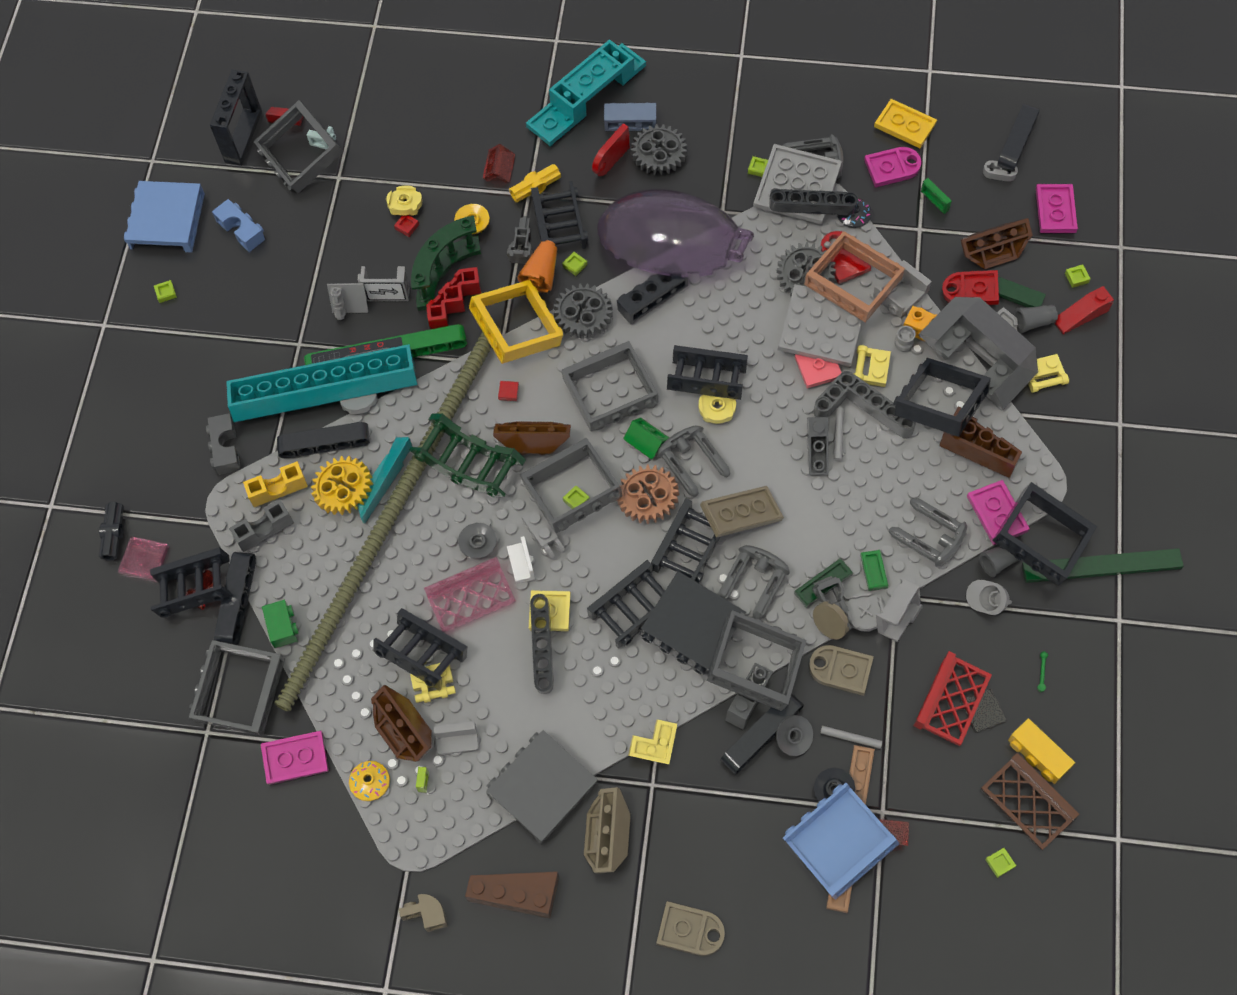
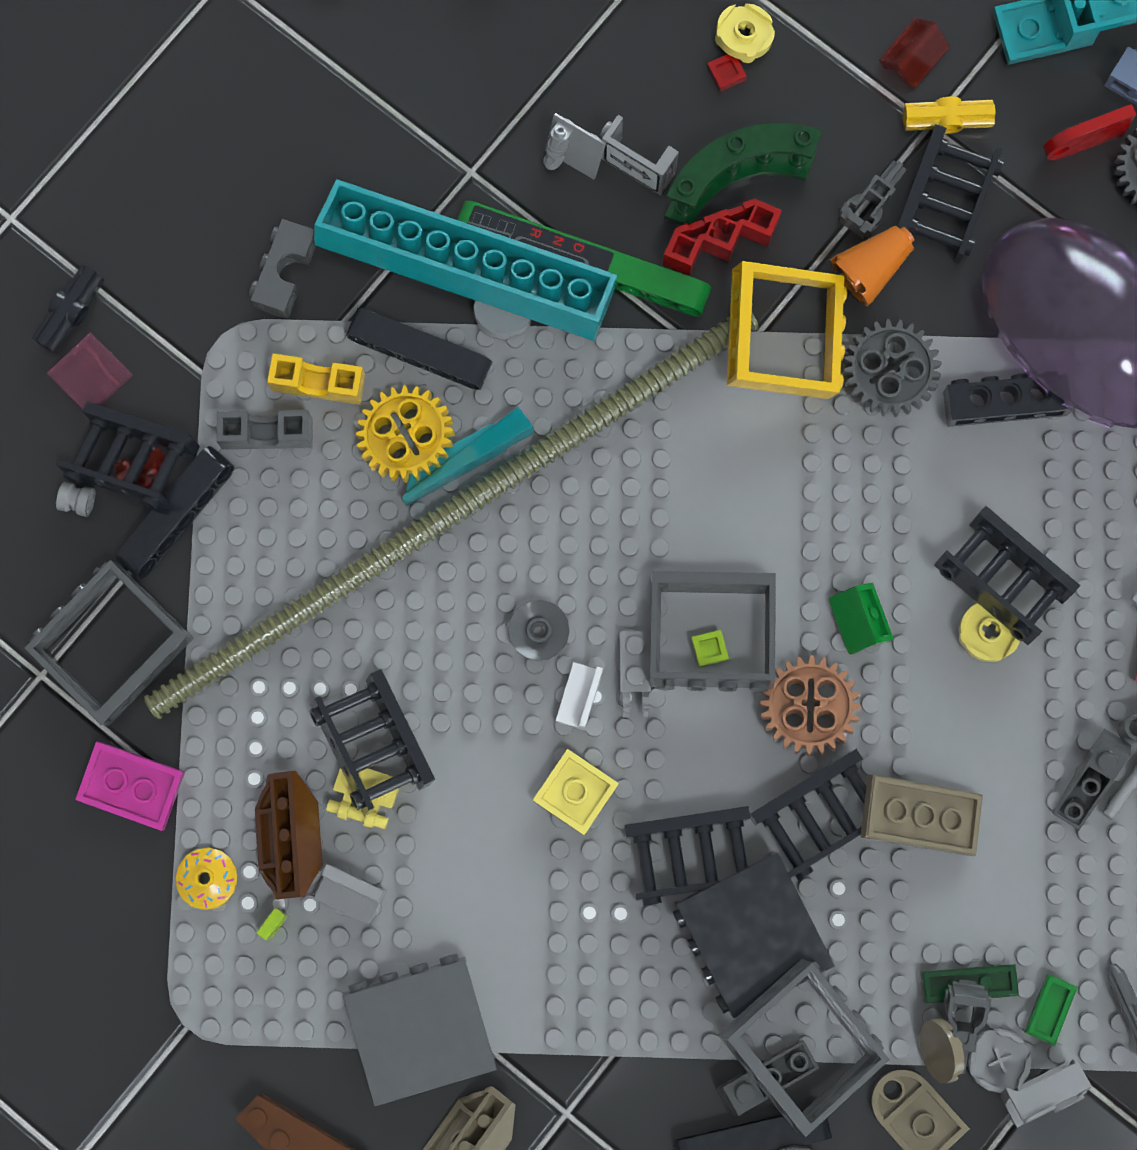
camera: 30 degrees right, 15 degrees up
green brick [262,599,299,648] -> none
dark tan brick [399,894,448,932] -> none
dark green fence [409,413,526,498] -> none
clear pink fence [424,557,516,633] -> none
yellow dish [454,204,490,234] -> none
reddish brown wedge [493,421,571,455] -> none
red tile [498,381,519,401] -> none
black beam [530,594,554,694] -> none
lime tile [562,252,588,276] -> none
dark grey window [562,341,658,431] -> none
light yellow plate [628,719,677,764] -> none
dark grey piece [658,425,730,497] -> none
dark grey piece [718,545,790,619] -> none
none -> light grey wheel [56,481,96,517]

